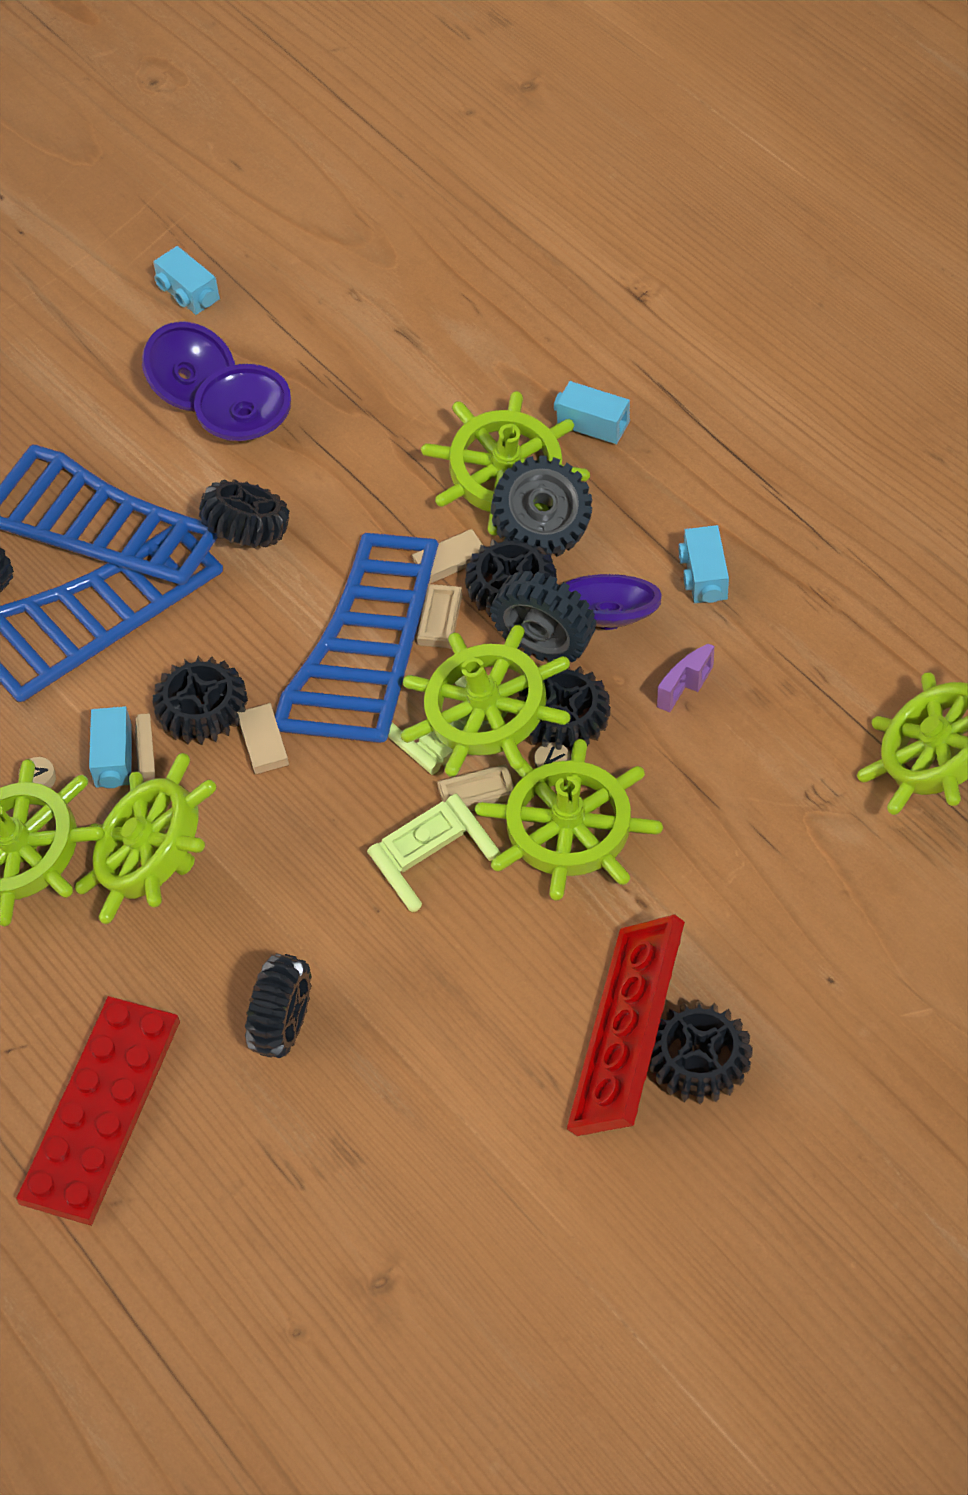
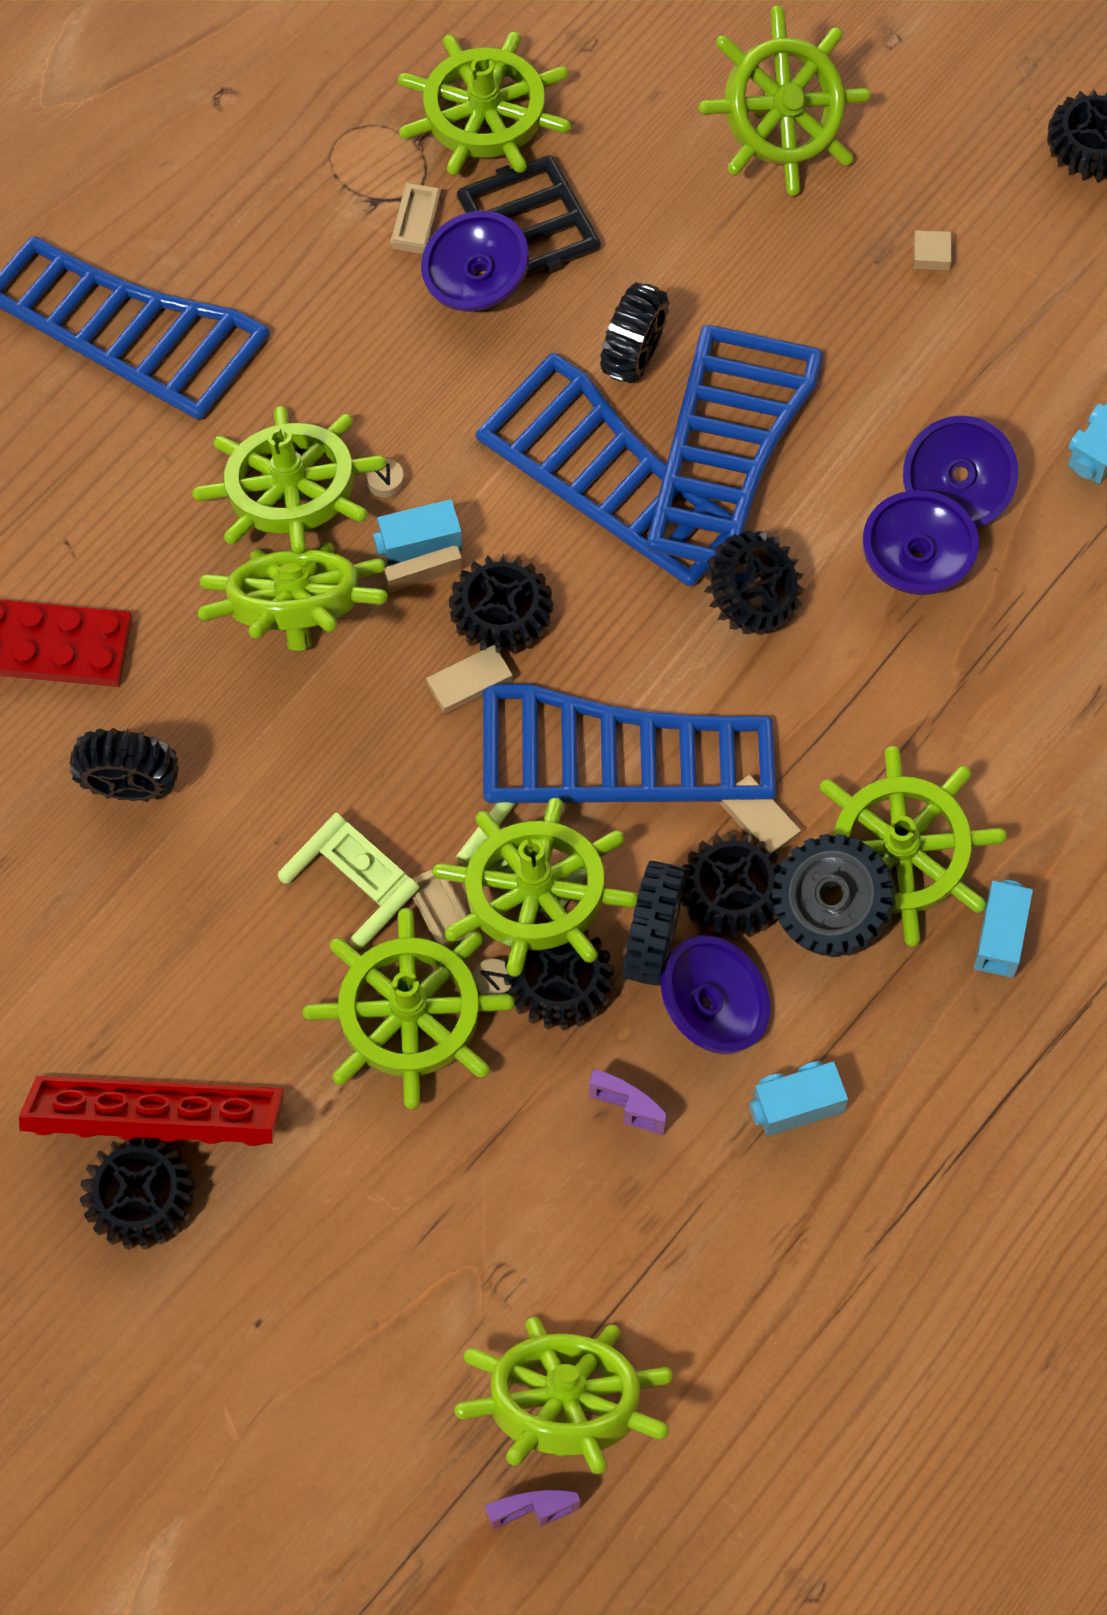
camera: 75 degrees right, 10 degrees up
tan tile [417,584,462,649] -> none

